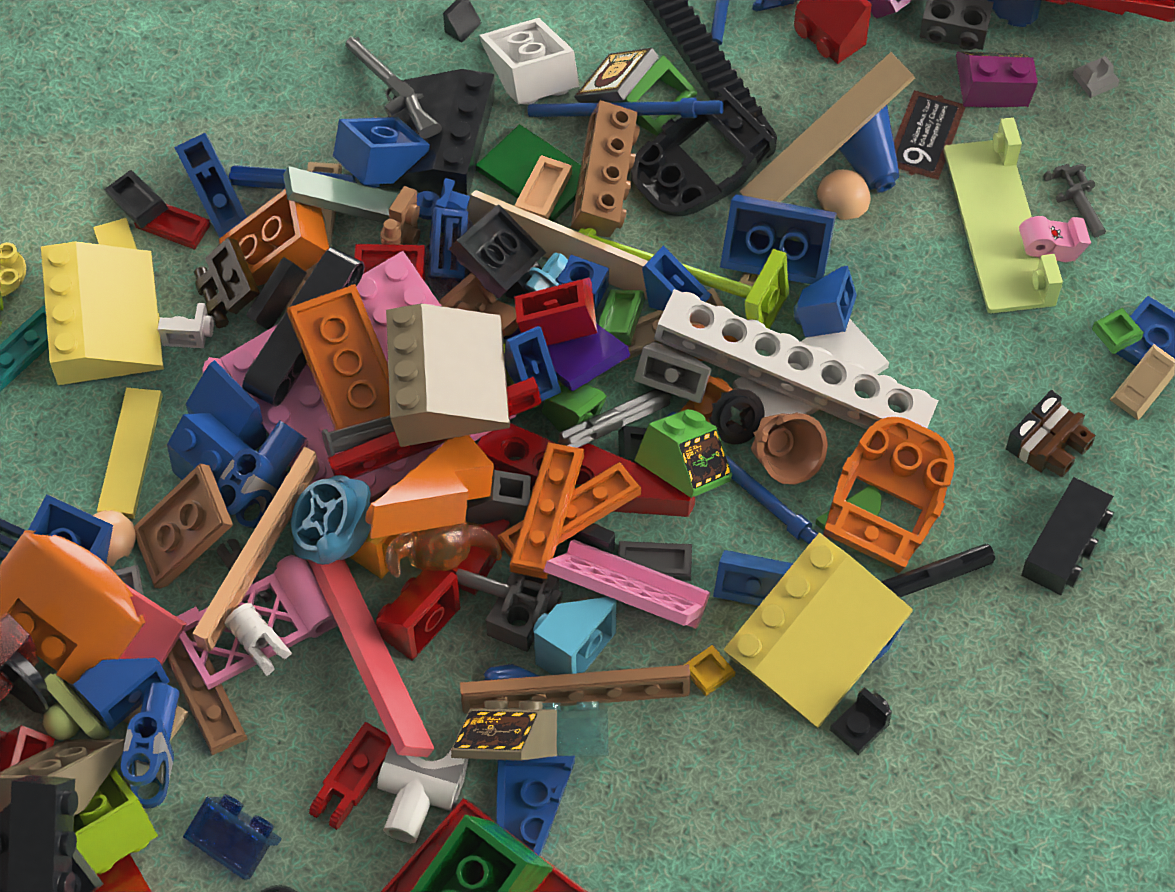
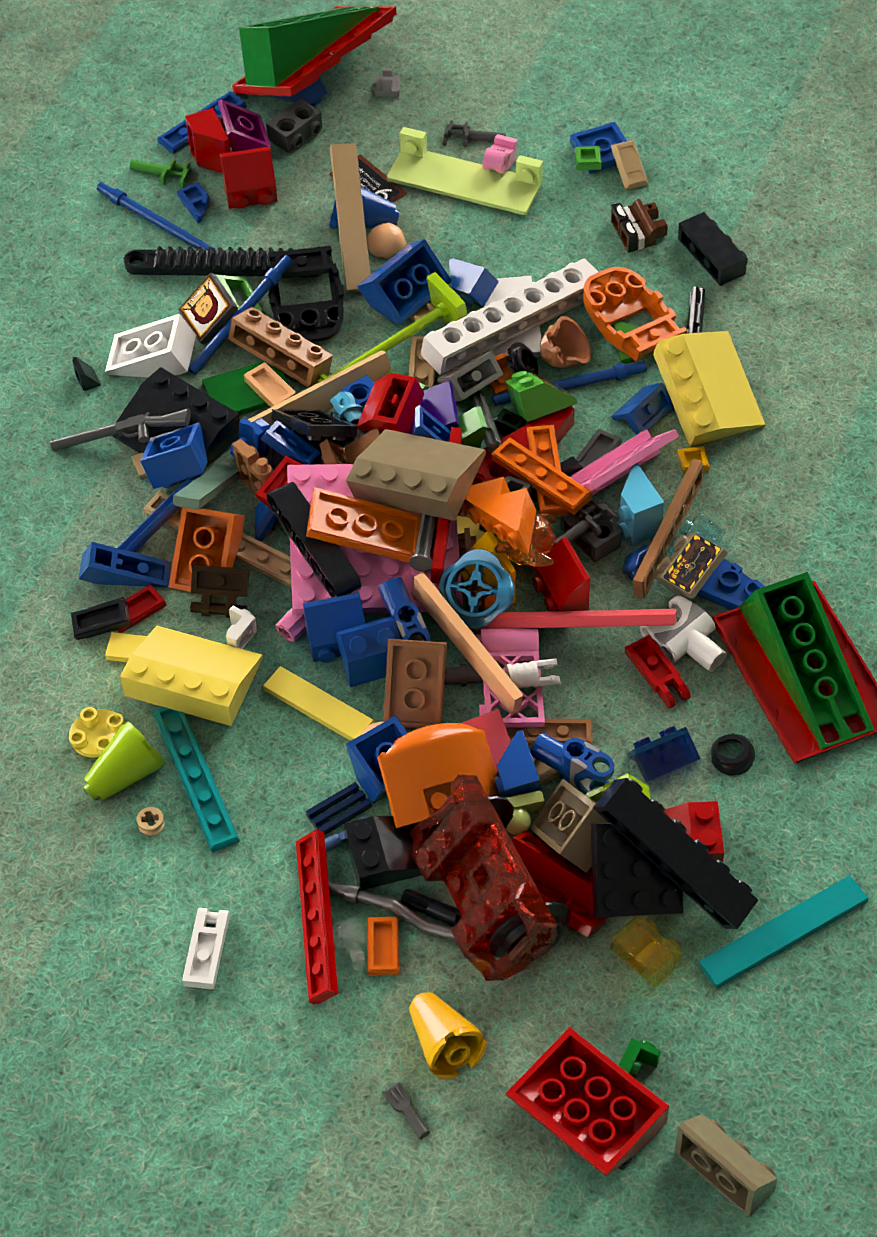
camera: 60 degrees left, 5 degrees down
black tile [246,257,307,330] -> none
blue slope [642,245,712,311] -> none
black bracket [830,687,892,755] -> none
magenta slope [956,51,1038,108] -> none

